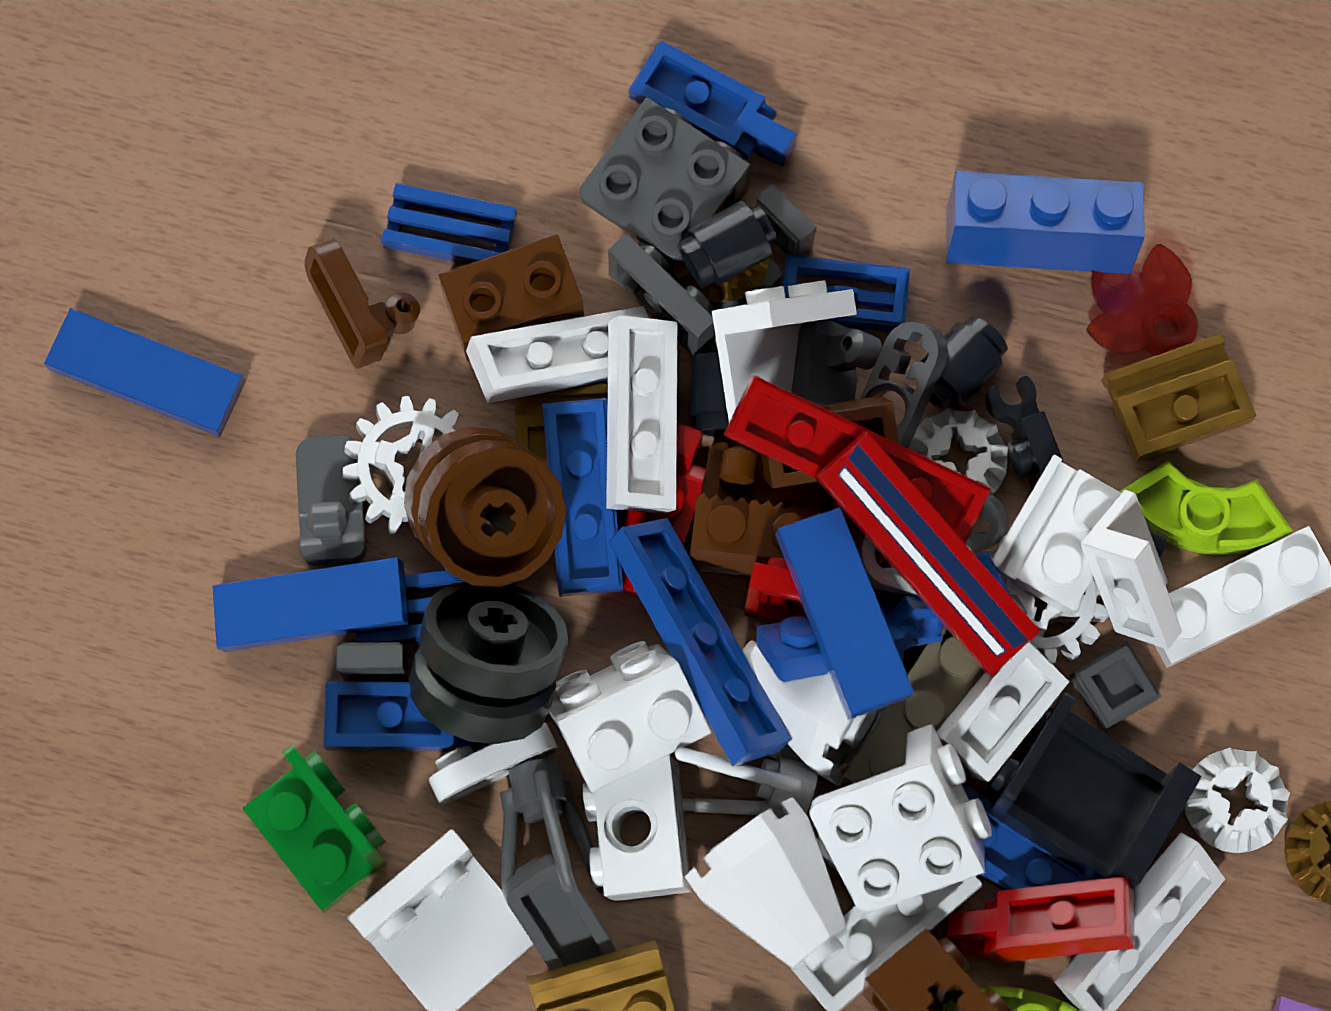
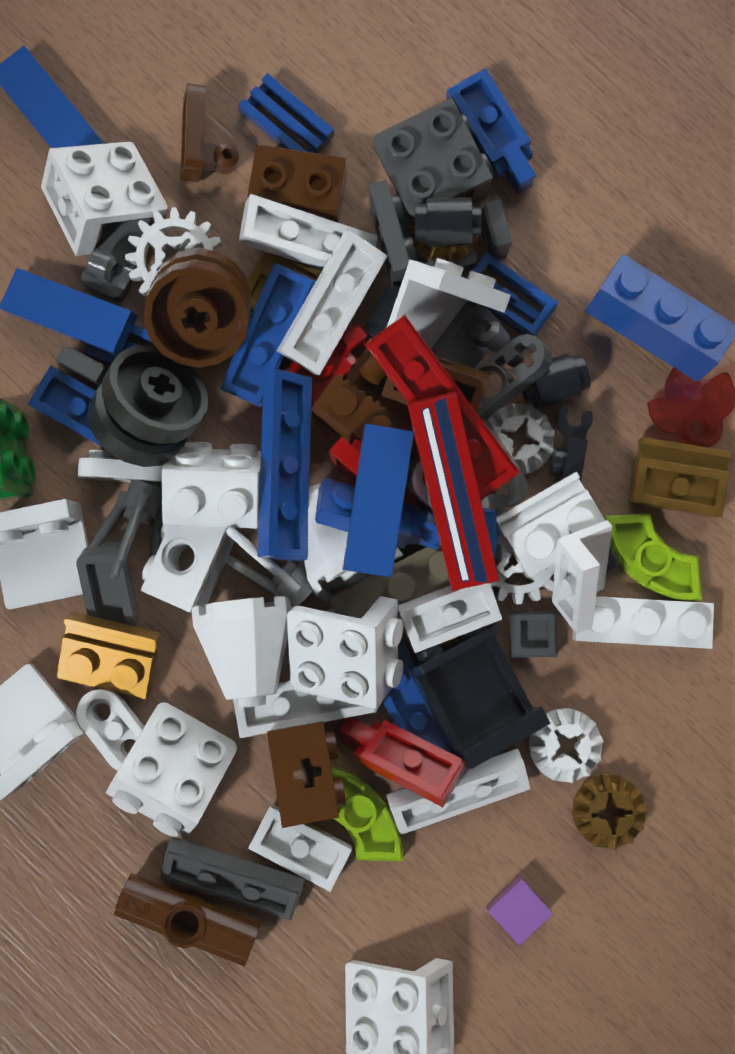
camera: 30 degrees right, 10 degrees up
none -> white bracket [41,142,168,256]

